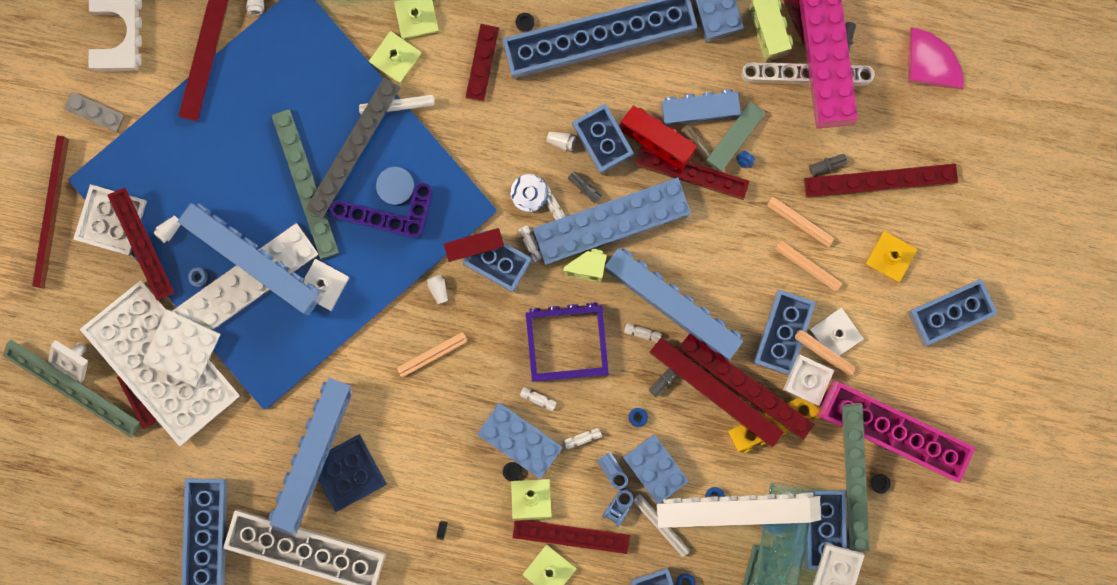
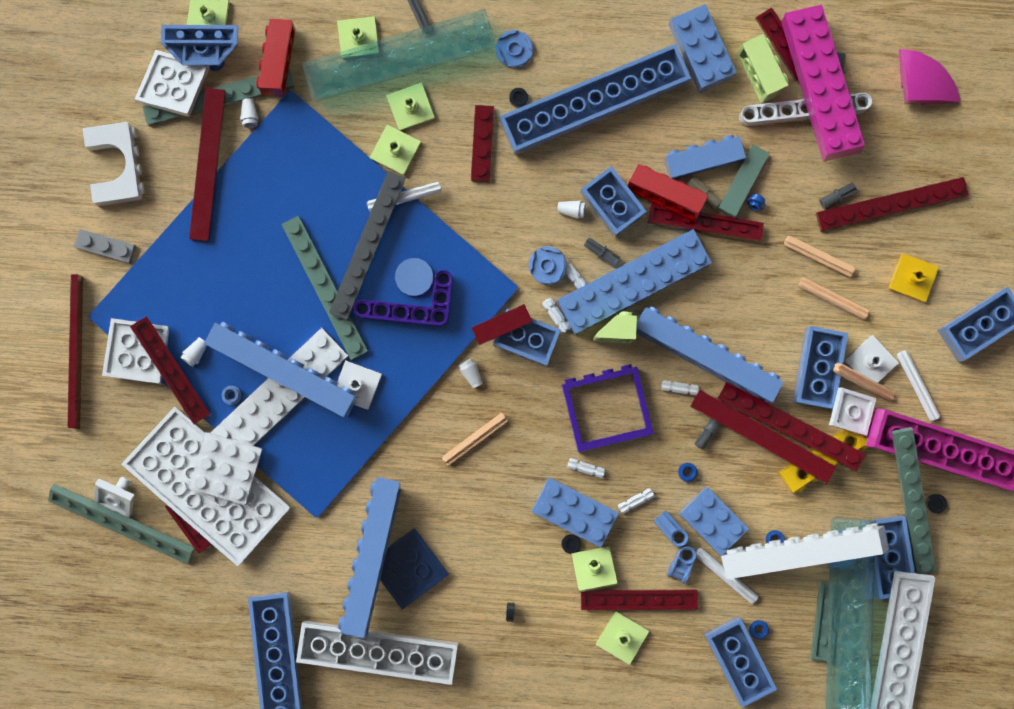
camera: 10 degrees left, 0 degrees up
none -> white axle [897,350,940,421]

